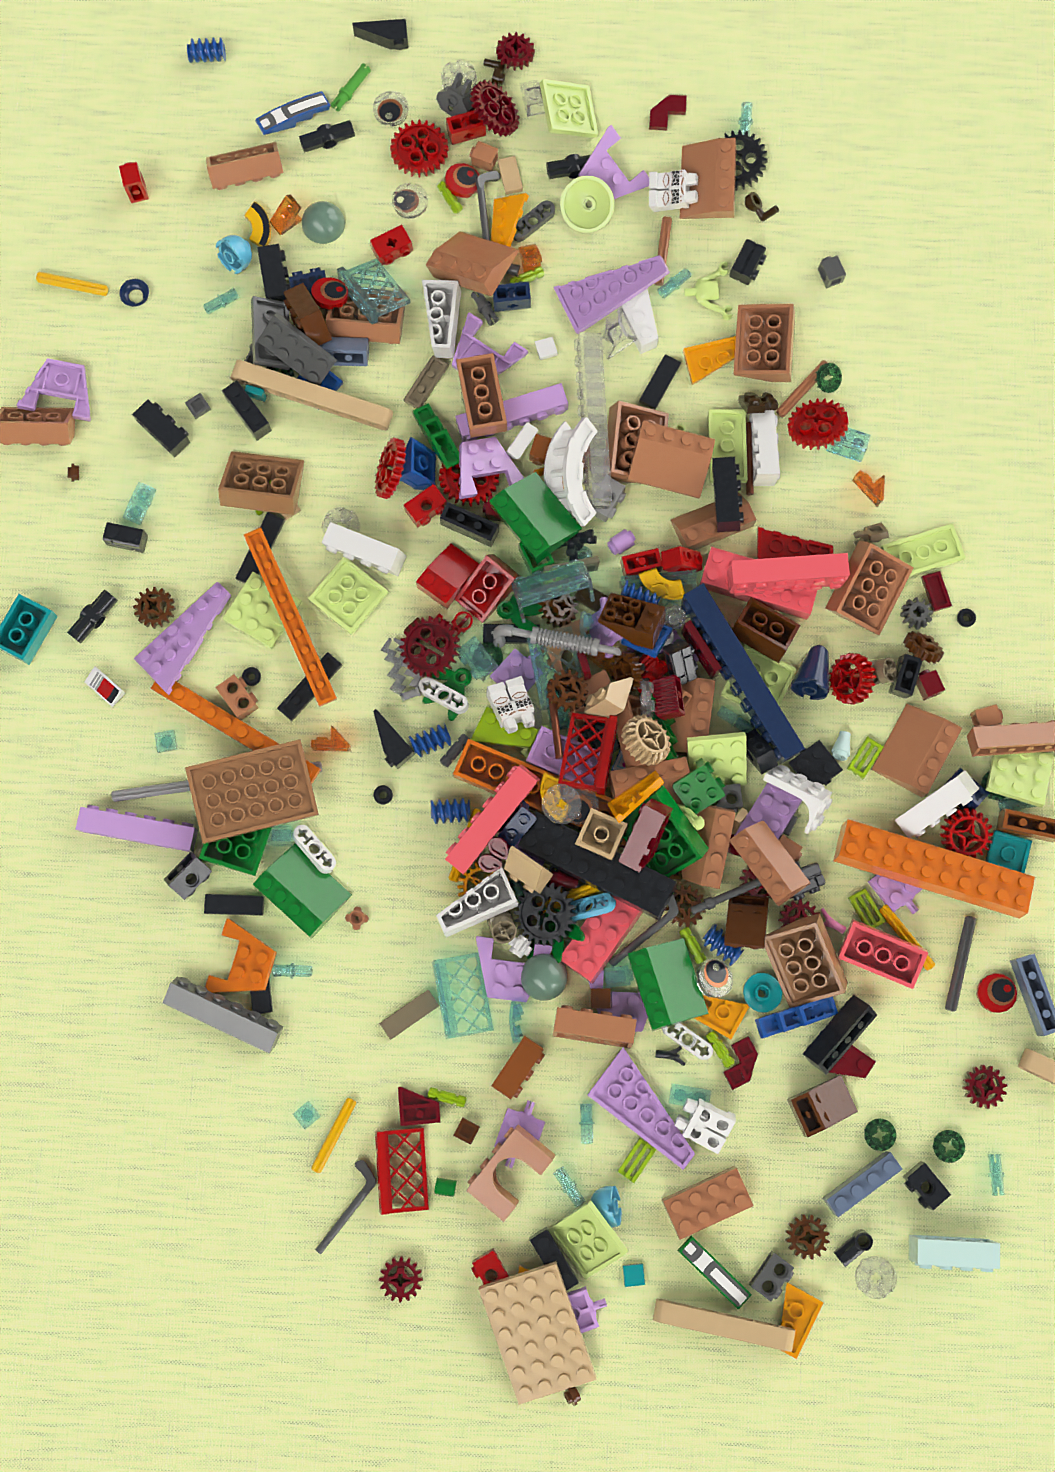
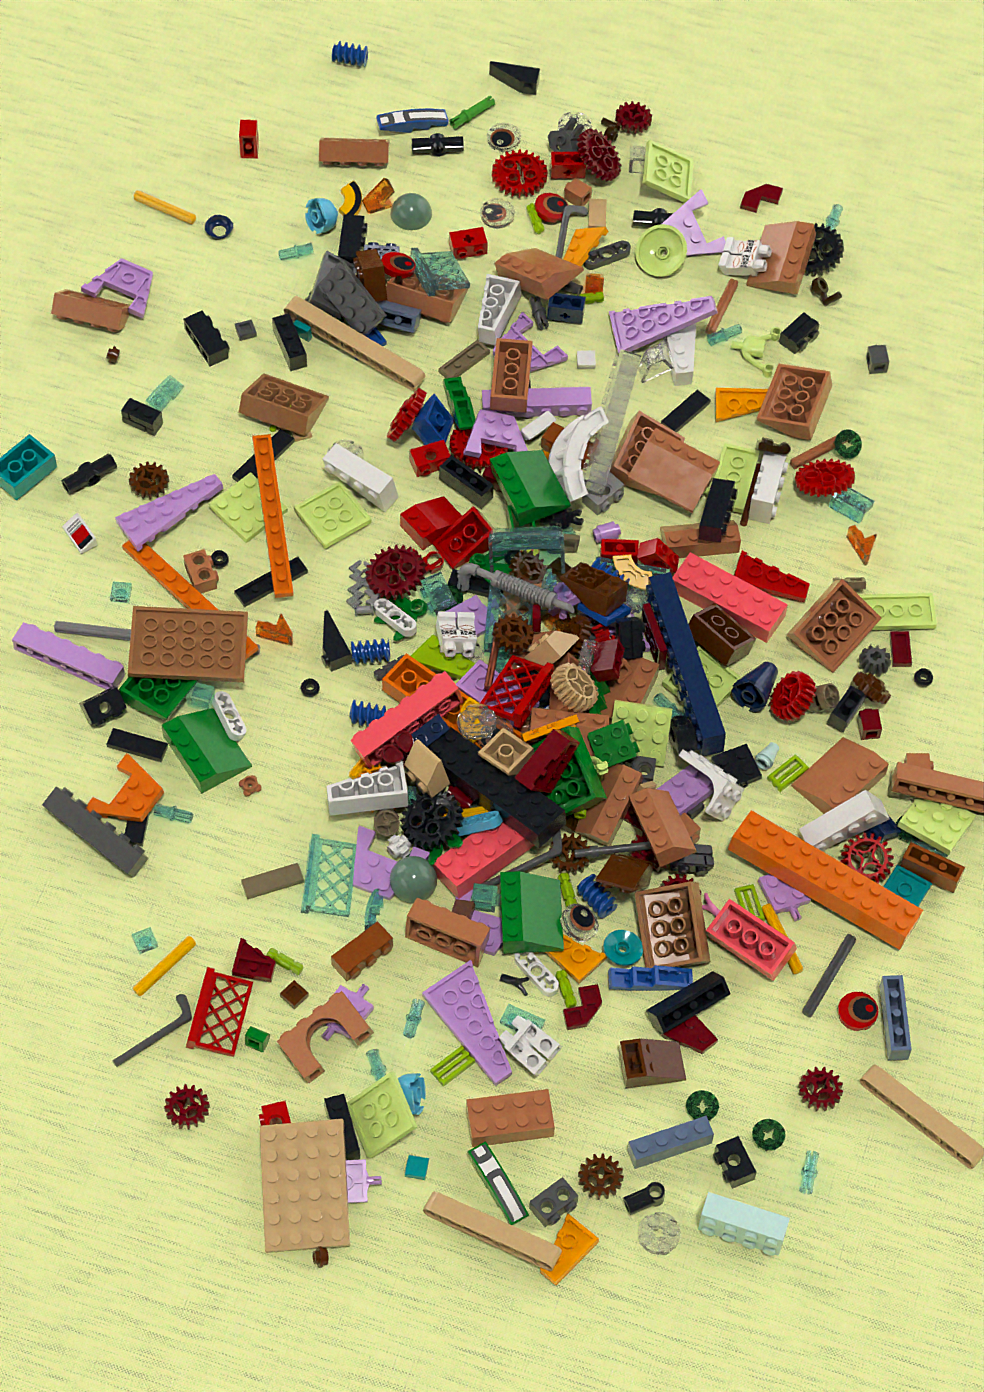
camera: 15 degrees right, 20 degrees down
coral brick [727,553,850,596] -> none

